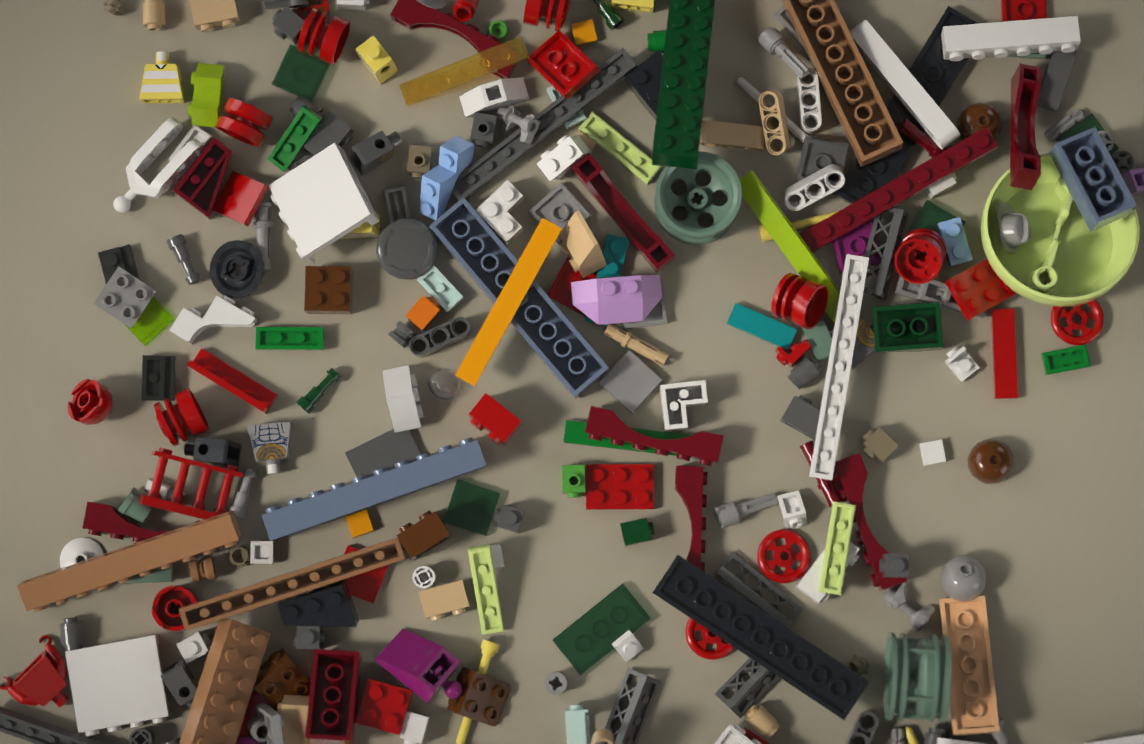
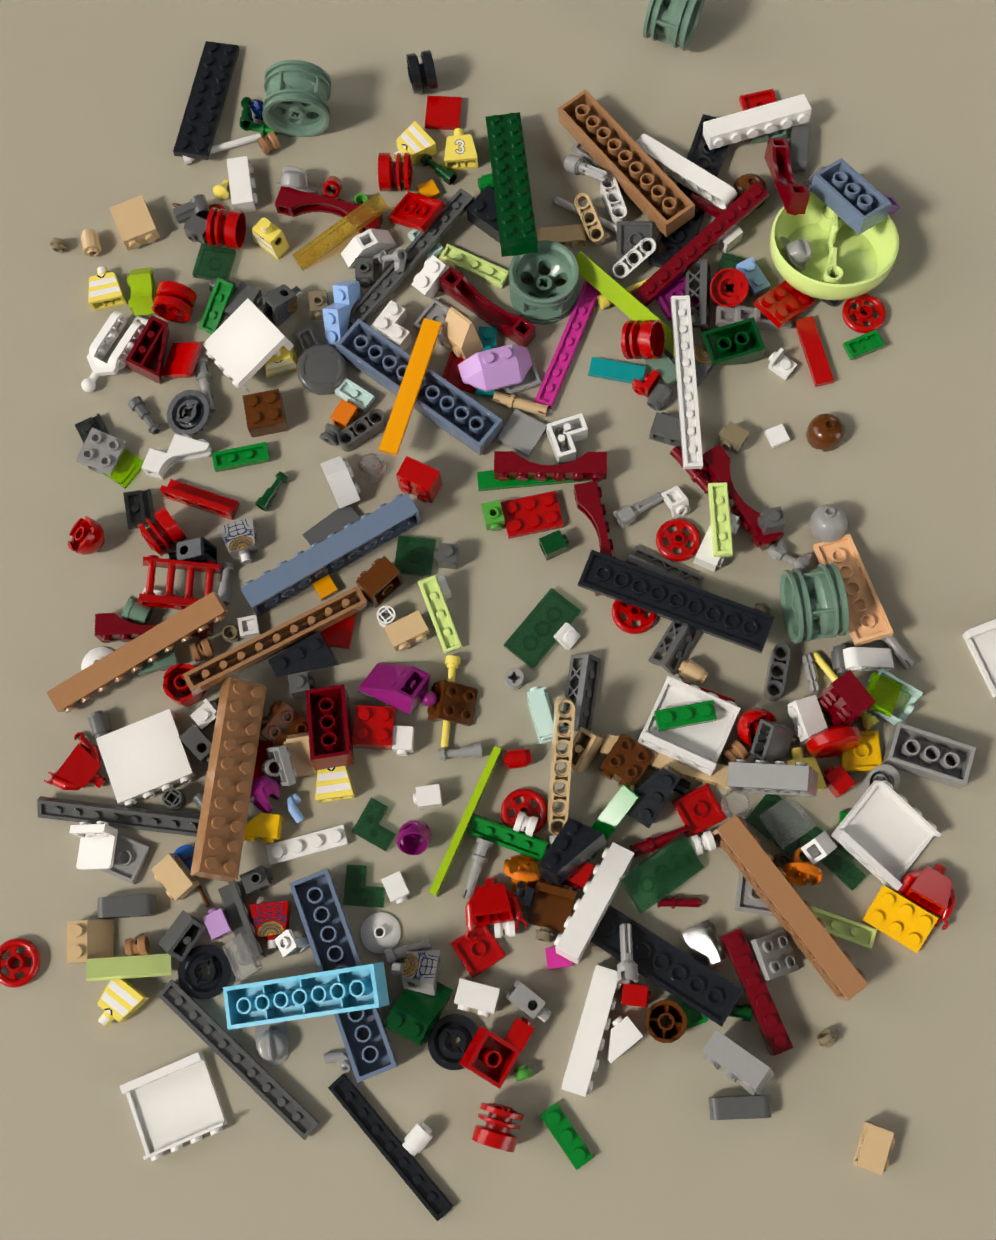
camera: 10 degrees left, 10 degrees down
none -> dark pink tile [534,280,600,409]

